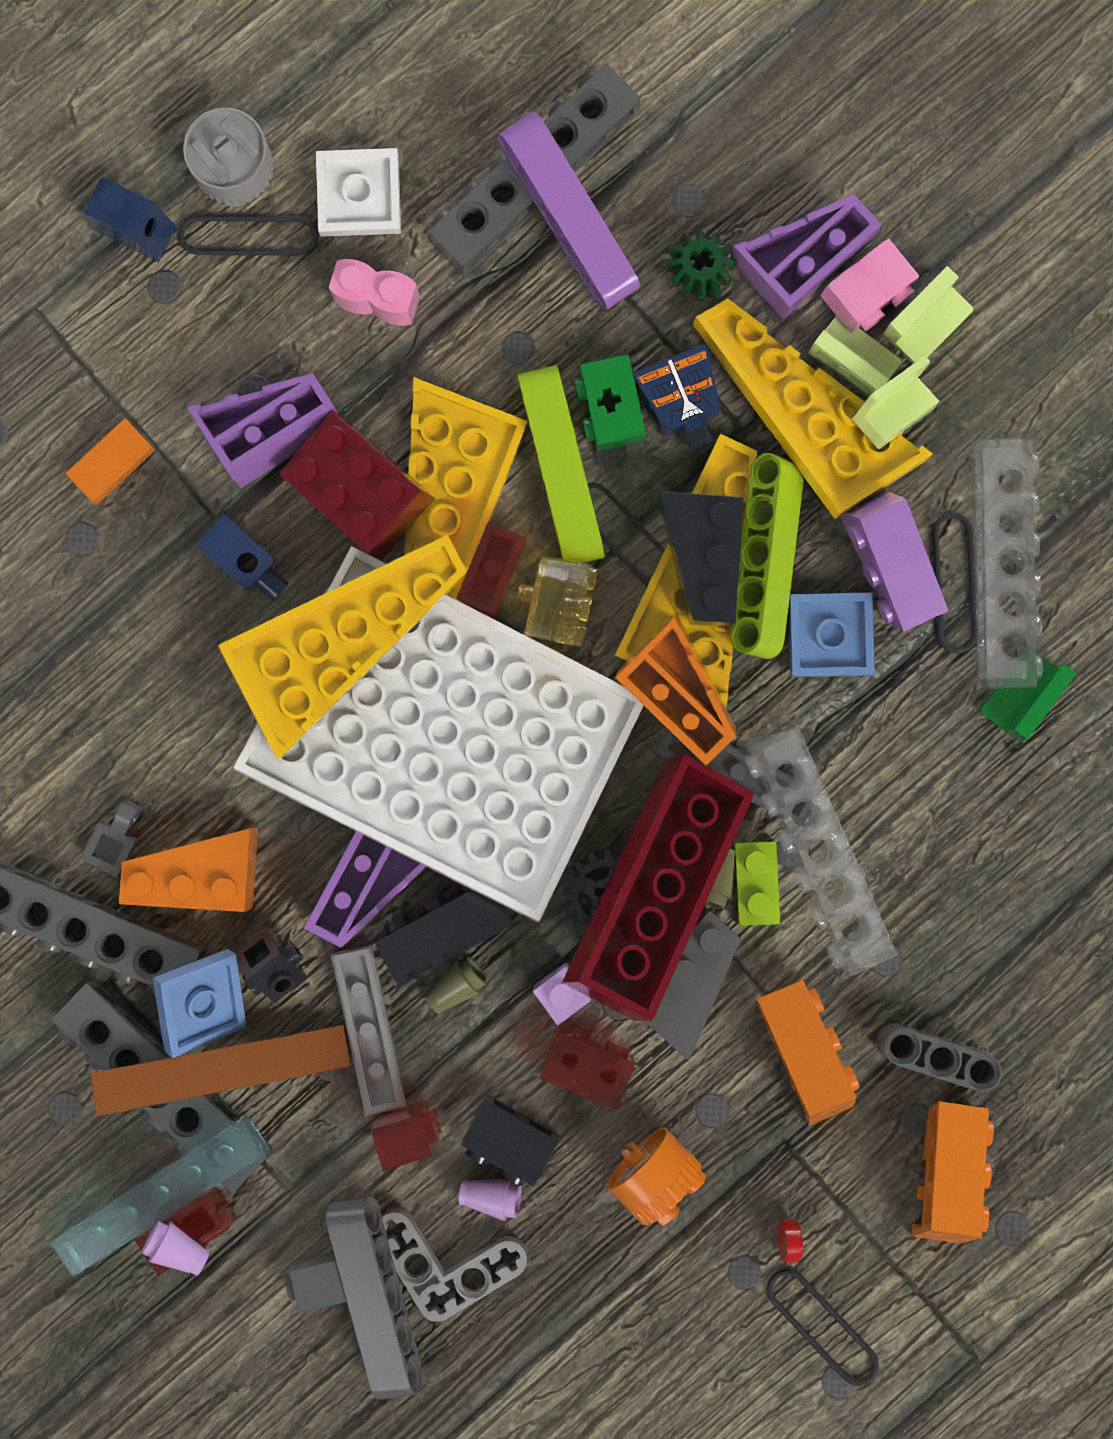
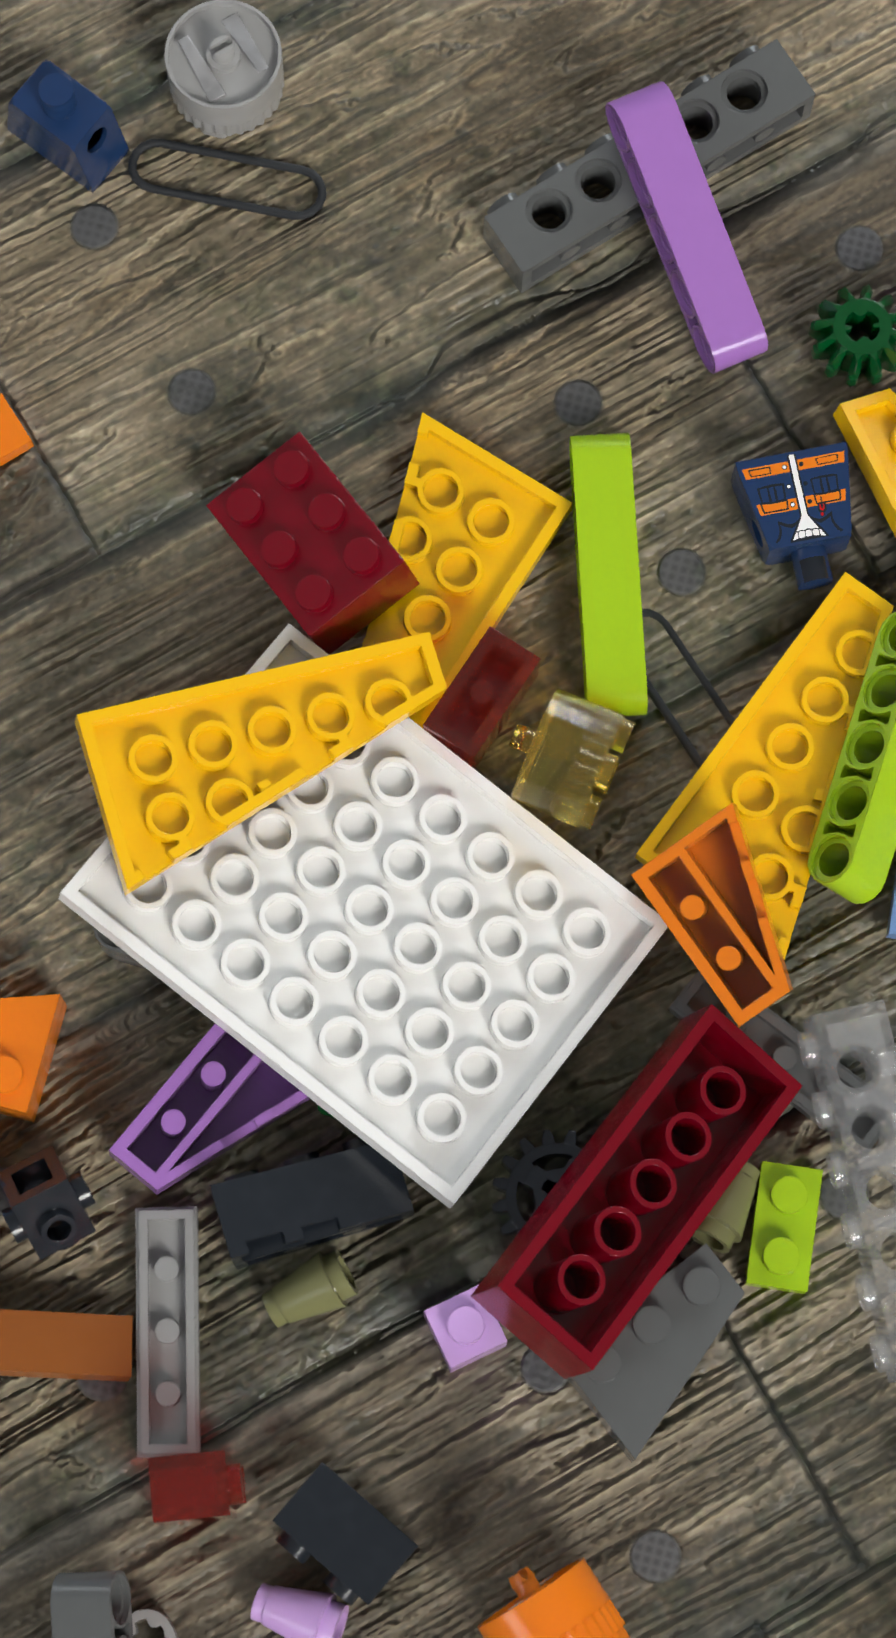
camera: 10 degrees right, 10 degrees down
medium lavender wedge [187,373,338,488] -> none
dark blue torso [196,514,289,601] -> none
white plate [316,148,401,237] -> none
bright pink brick [329,259,420,326] -> none
clear red brick [539,1024,636,1110] -> none
green brick [574,355,646,452] -> none
black wedge [657,491,744,628] -> none
orange wedge [757,980,860,1126] -> none

